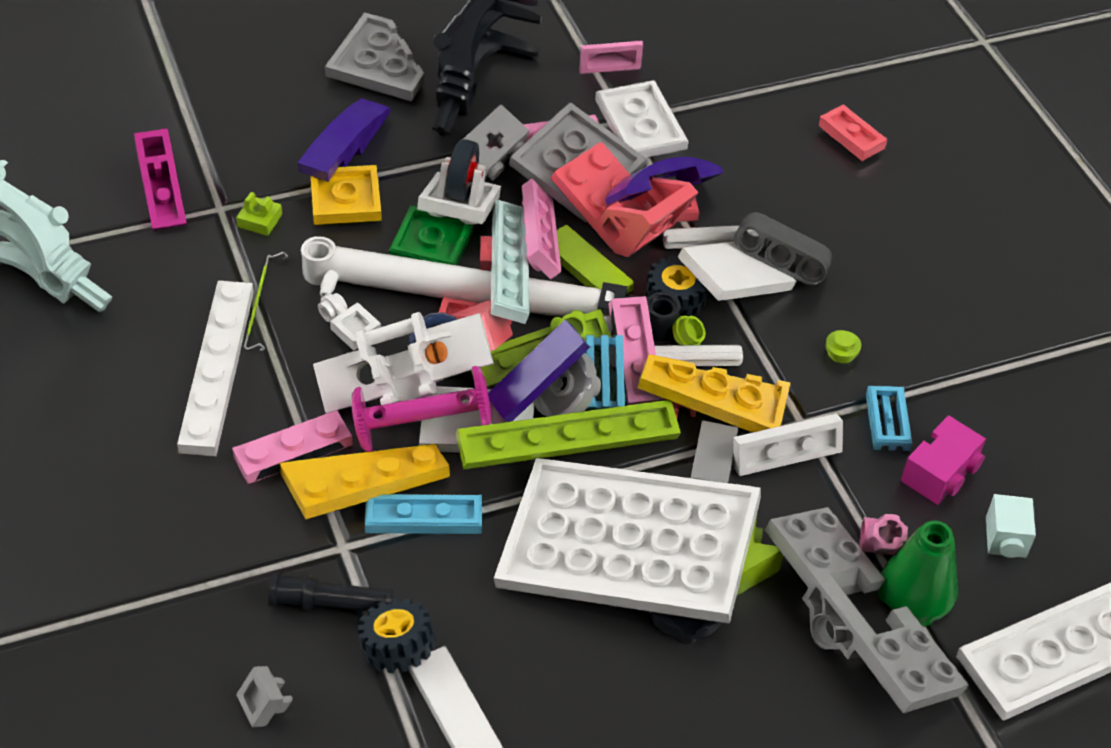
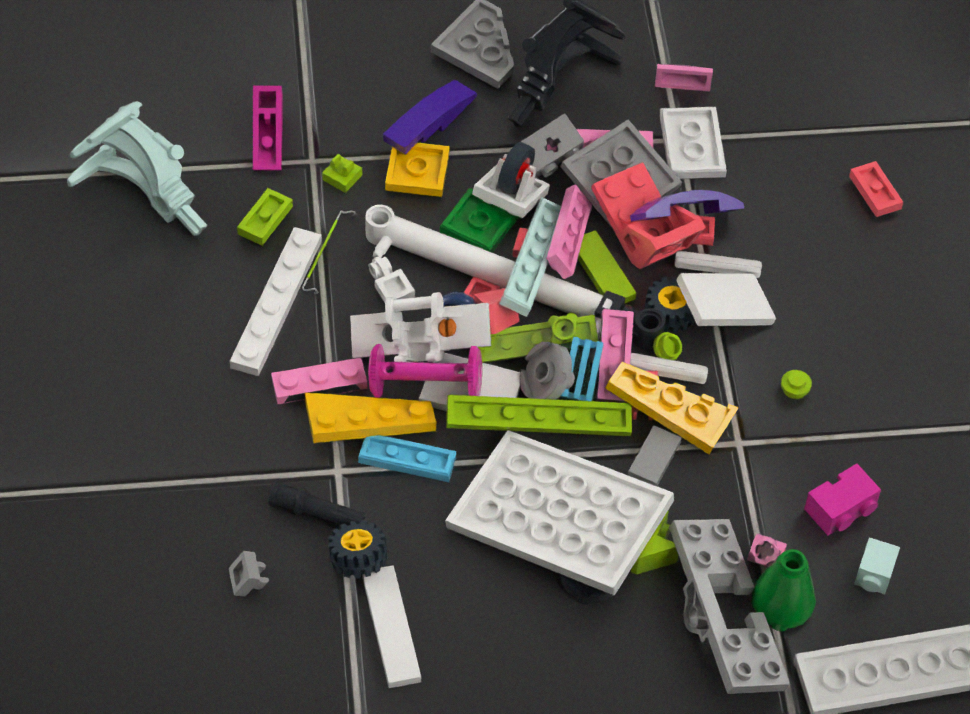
camera: 15 degrees right, 5 degrees up
tile [488,319,590,422] -> none
white plate [733,414,843,476] -> none
dark grey beam [734,212,833,285] -> none
medium azure tile [866,386,912,451] -> none
none -> lime plate [237,188,293,246]

